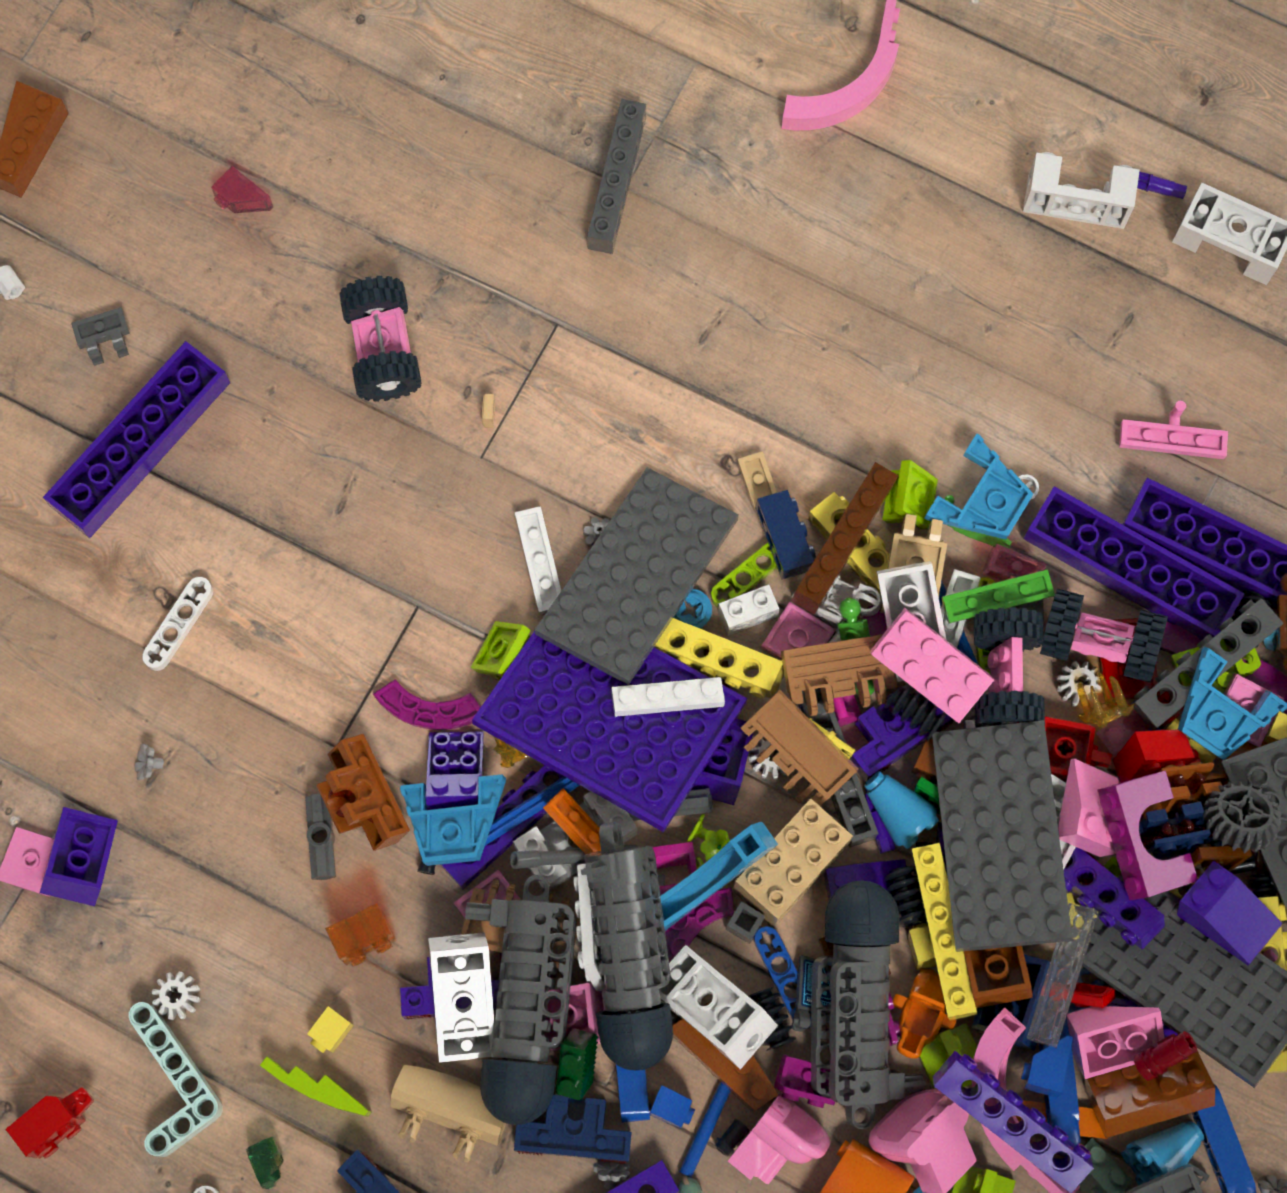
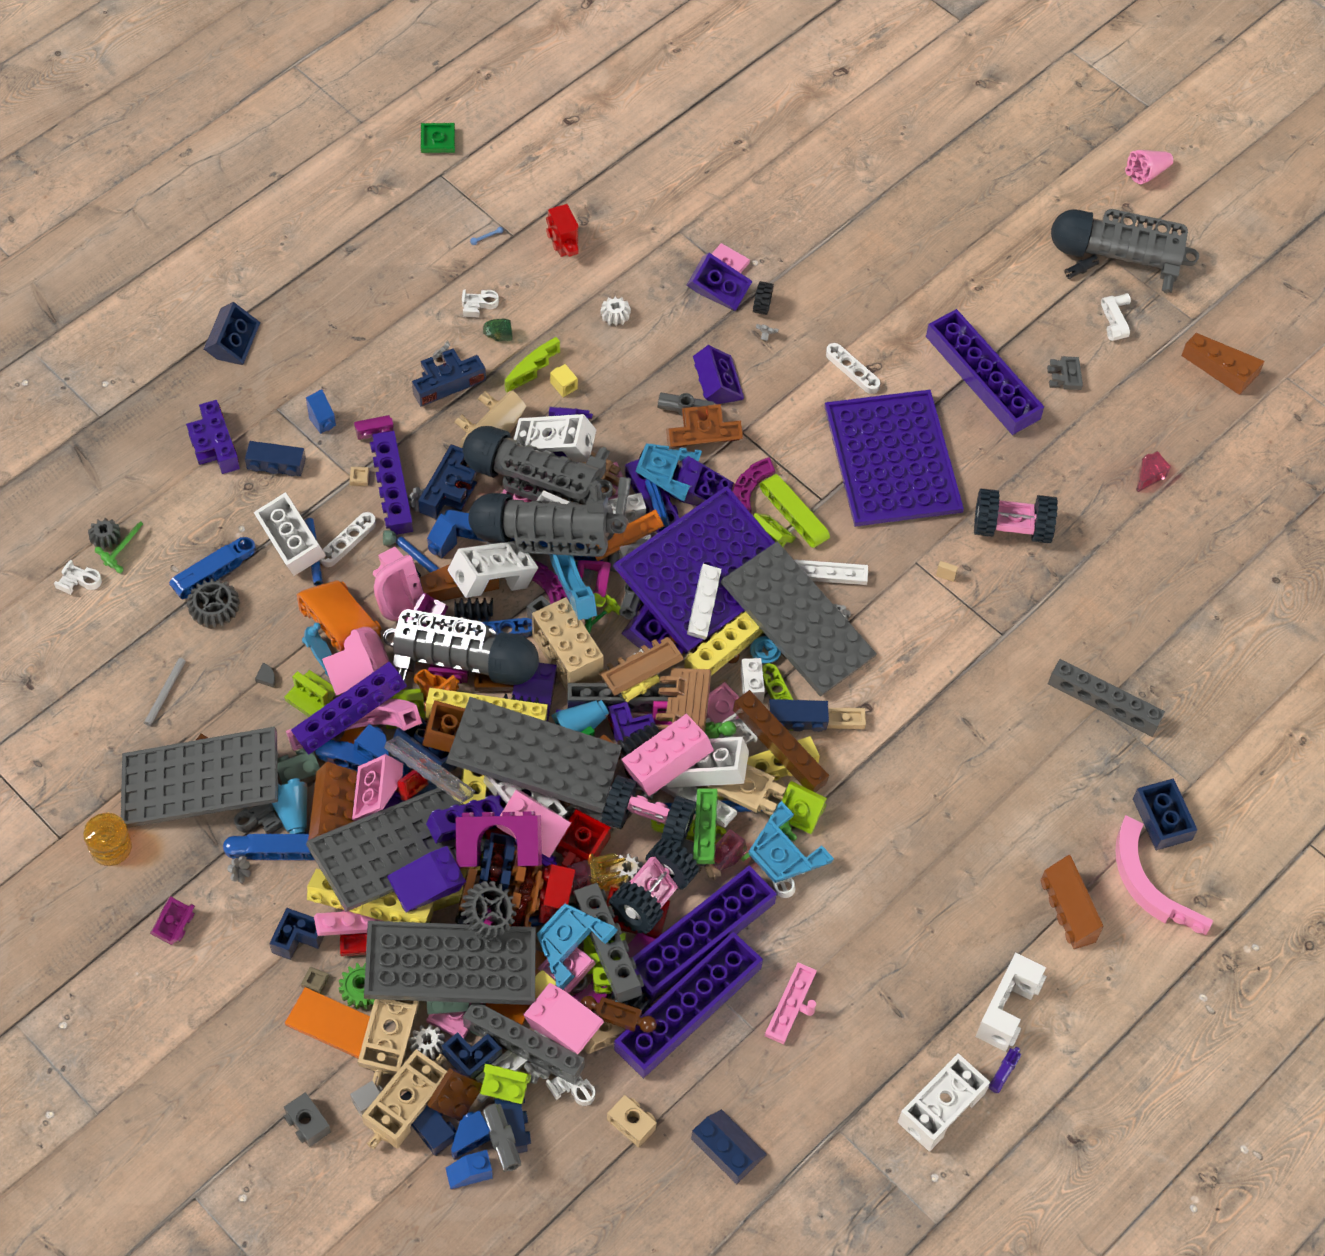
camera: 105 degrees right, 15 degrees down
light aqua beam [129,1002,223,1157] -> none
clear orange brick [325,903,397,967] -> none
dark green brick [556,1028,599,1100] -> none
dark red axle [1134,1031,1197,1081] -> none
none -> dark purple piece [549,406,593,420]
none -> dark purple slope [693,345,744,404]
none -> black tyre [753,281,774,315]
none -> lime beam [759,474,830,548]
none -> dark purple plate [824,389,964,527]
none -> dark orange slope [1041,855,1104,950]
none -> dark blue brick [1133,778,1198,851]

